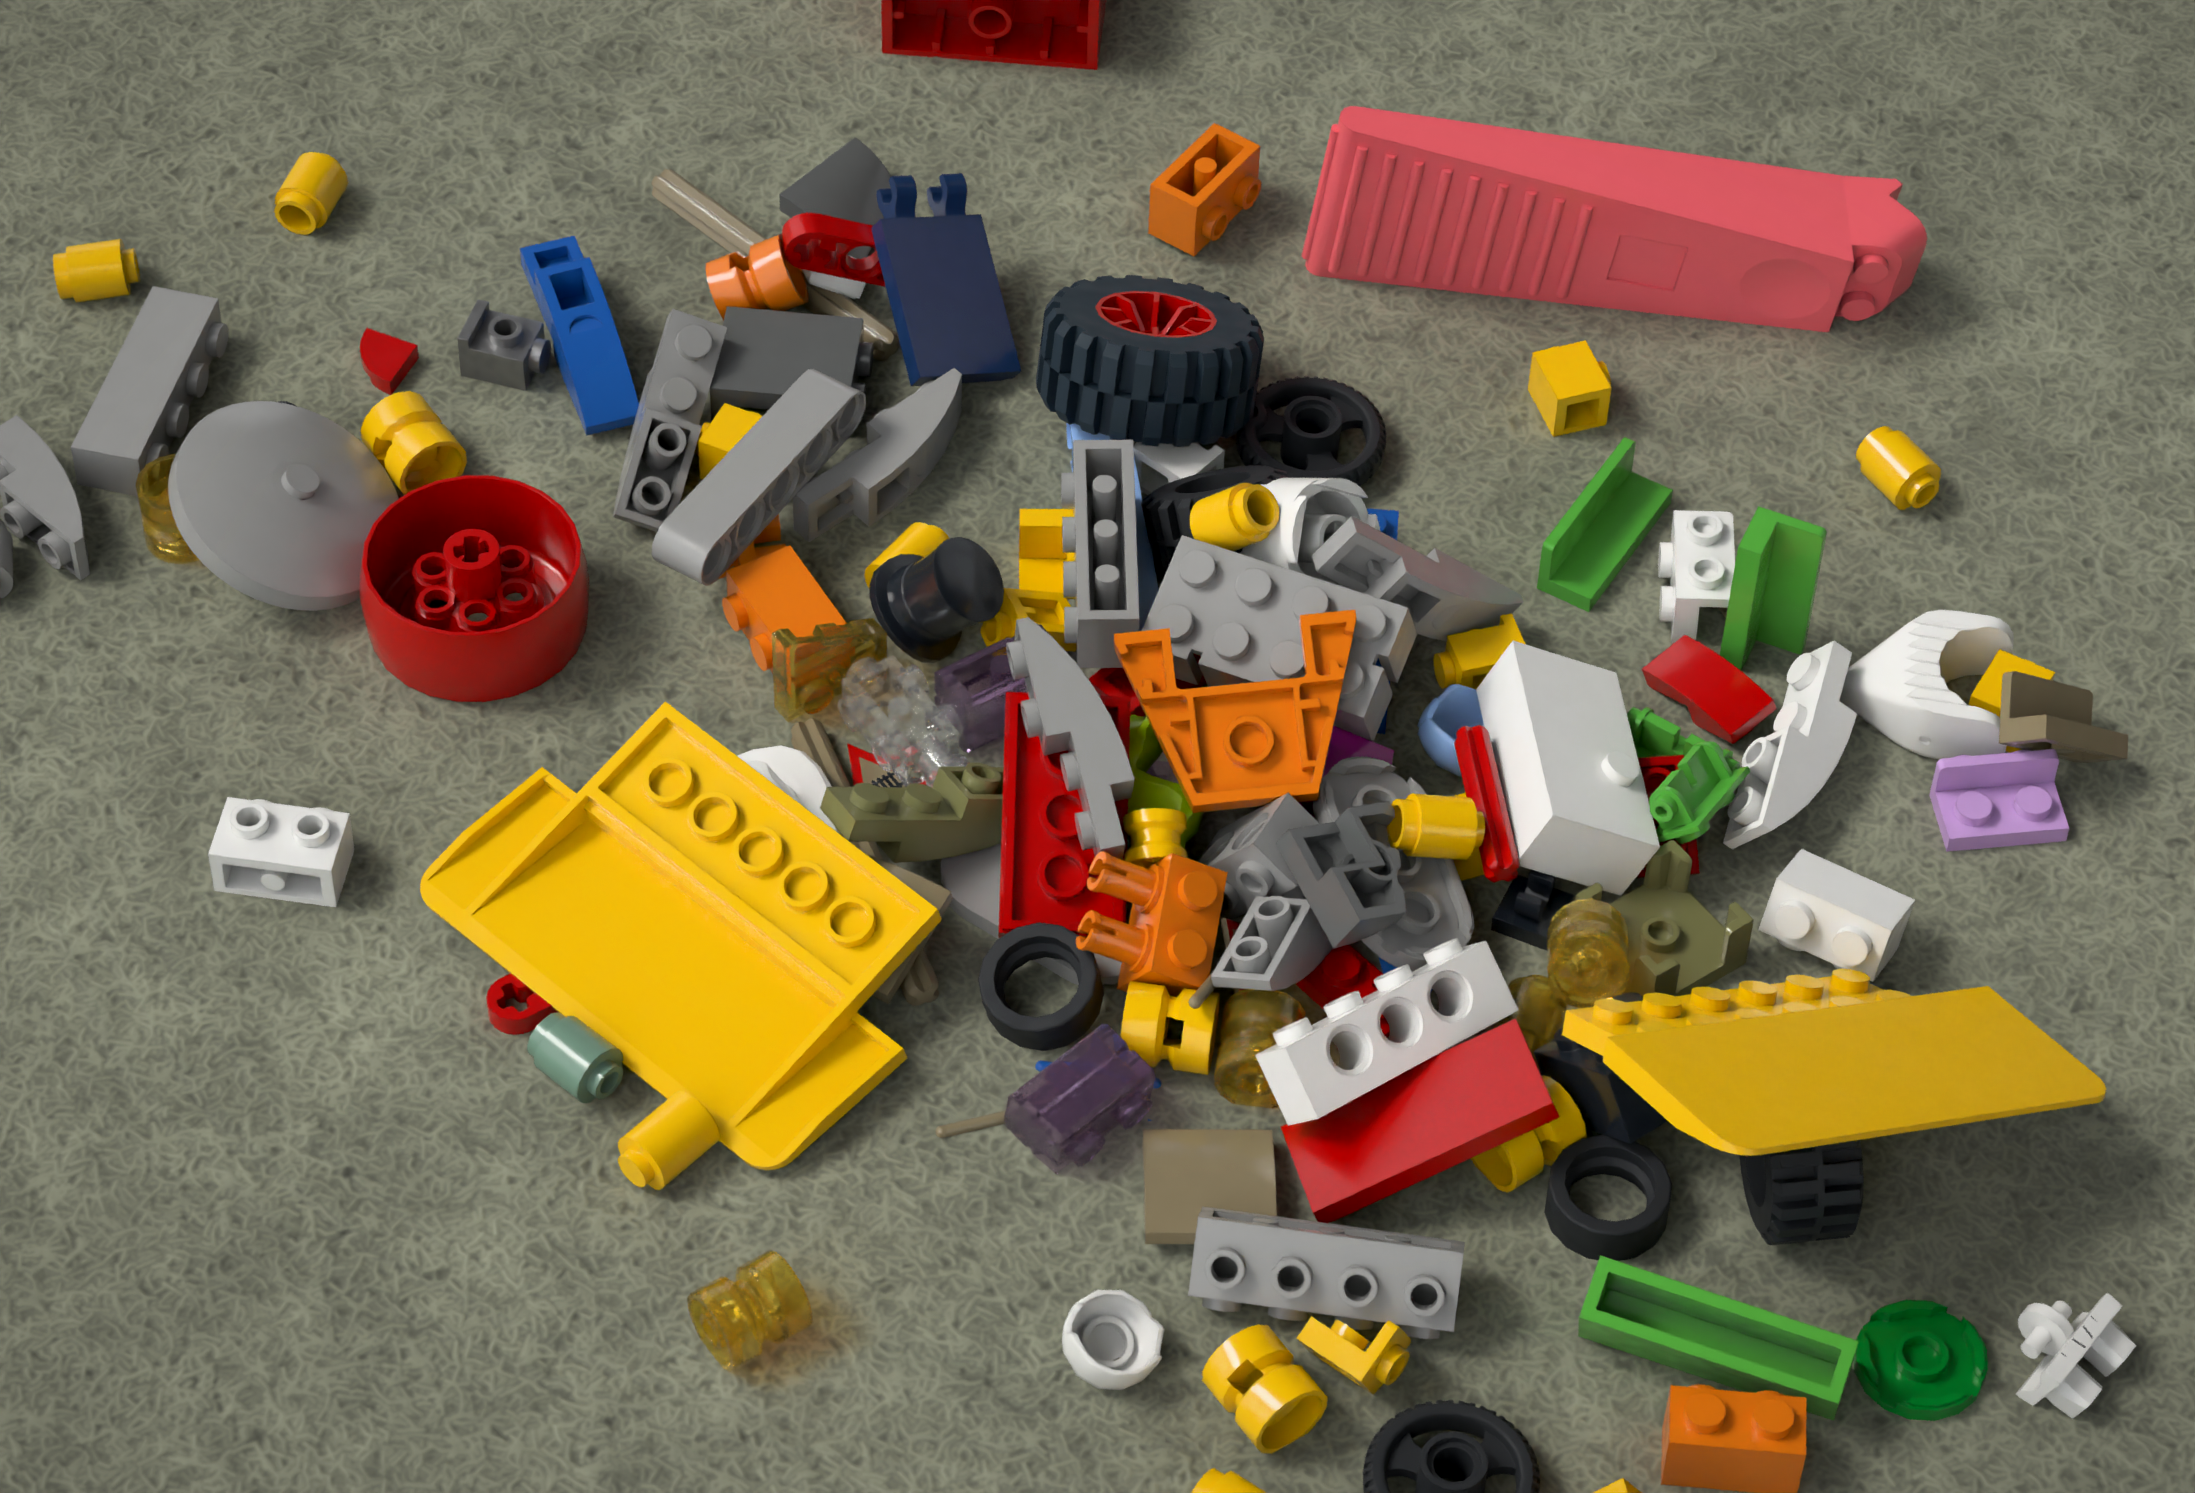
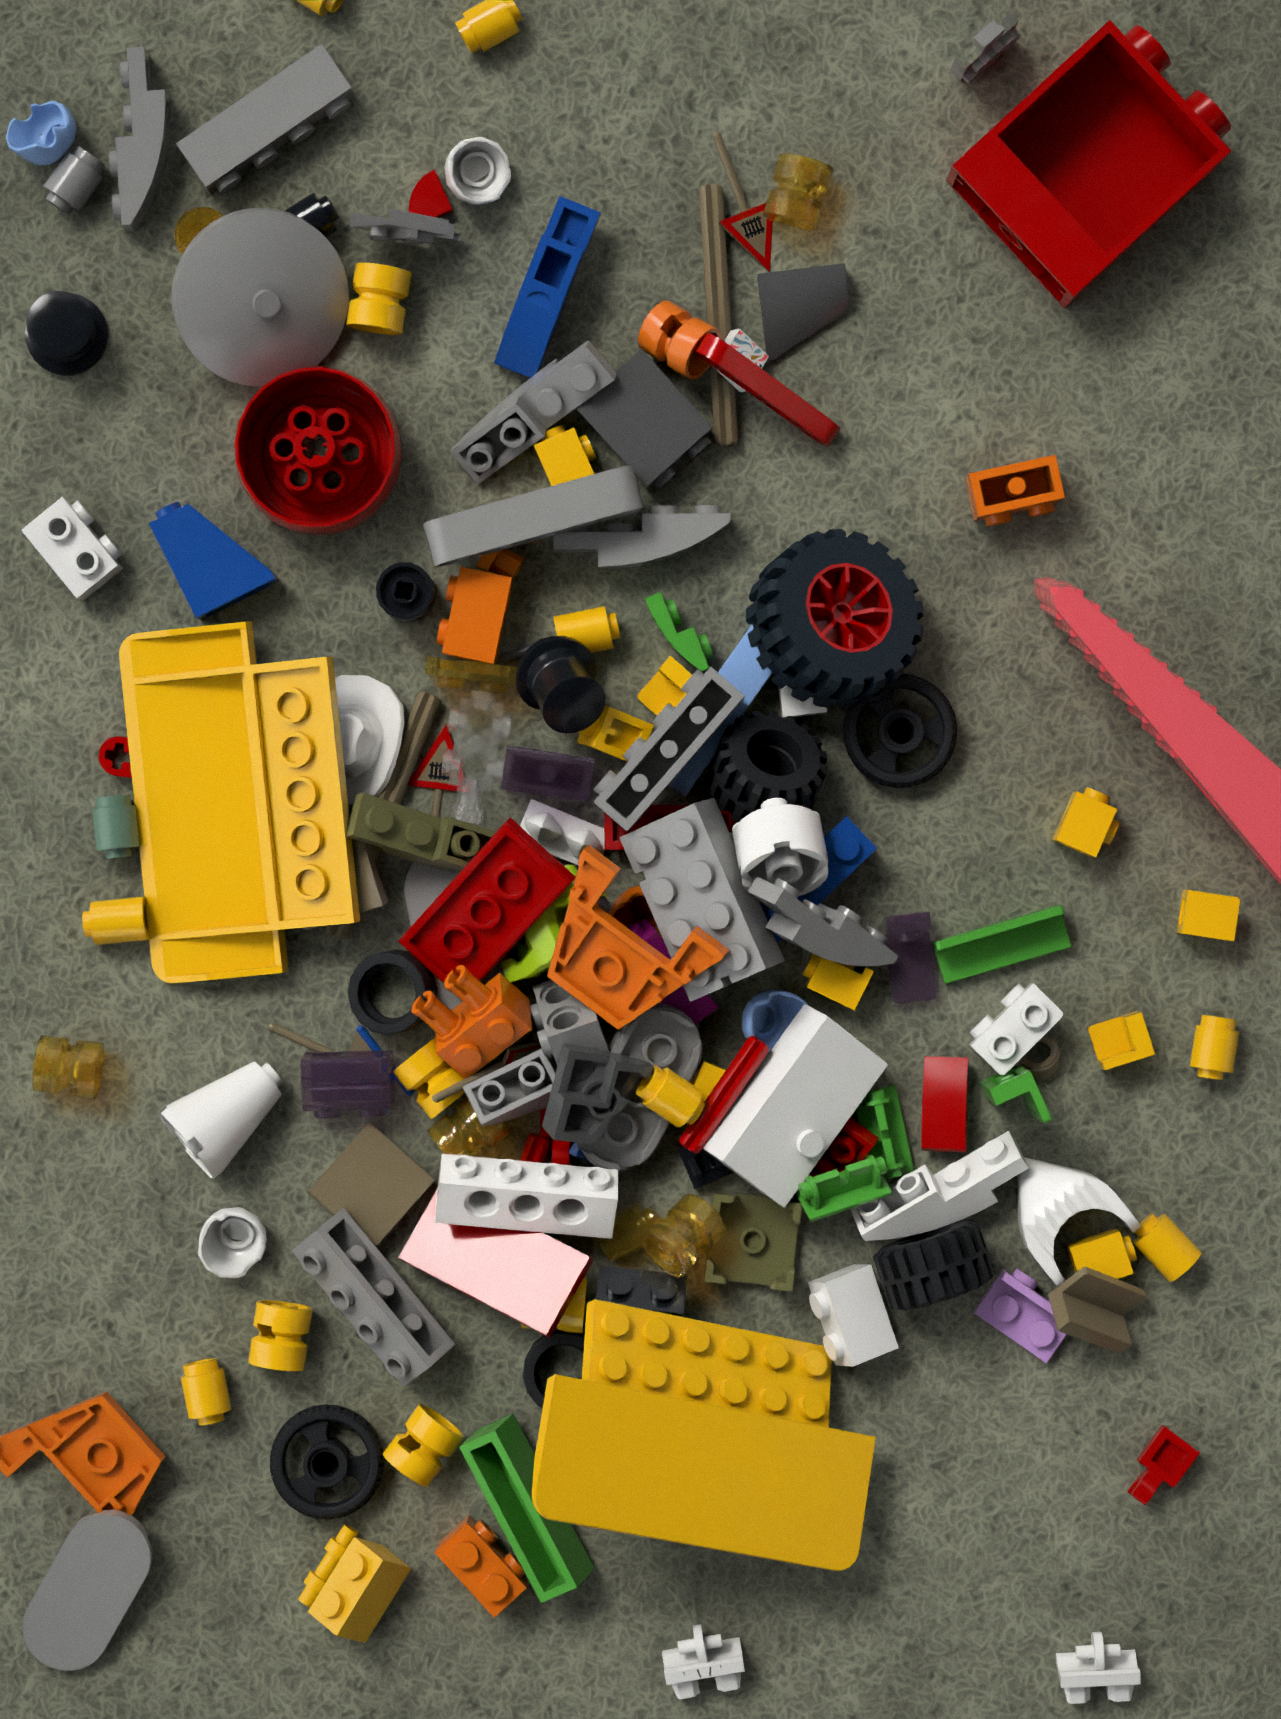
camera: 45 degrees right, 40 degrees up
flat silver brick [457,299,551,391] -> none
dark blue tile [871,173,1021,386] -> none
light grey slope [1006,617,1135,859] -> none
yellow wheel [1123,808,1188,868] -> none
yellow brick [1190,483,1279,552] -> none
yellow bracket [1296,1316,1411,1395] -> none
green tile [1854,1300,1988,1421] -> none
none -> black piece [25,291,108,376]
none -> blue slope [149,502,279,621]
none -> white cone [158,1062,283,1179]
none -> light grey piece [350,209,461,245]
none -> black wheel [376,562,436,623]
none -> yellow wheel [383,1403,465,1488]
none -> white hair [444,137,511,205]
none -> bright green slope [645,592,714,673]
none -> piece [712,131,774,272]
none -> clear yellow wheel [763,153,834,230]
none -> black tyre [873,1221,995,1310]
none -> clear purple bracket [883,911,937,1003]
none -> yellow panel [1088,1011,1155,1070]
none -> yellow brick [1133,1213,1202,1282]
none -> yellow panel [1176,890,1240,941]

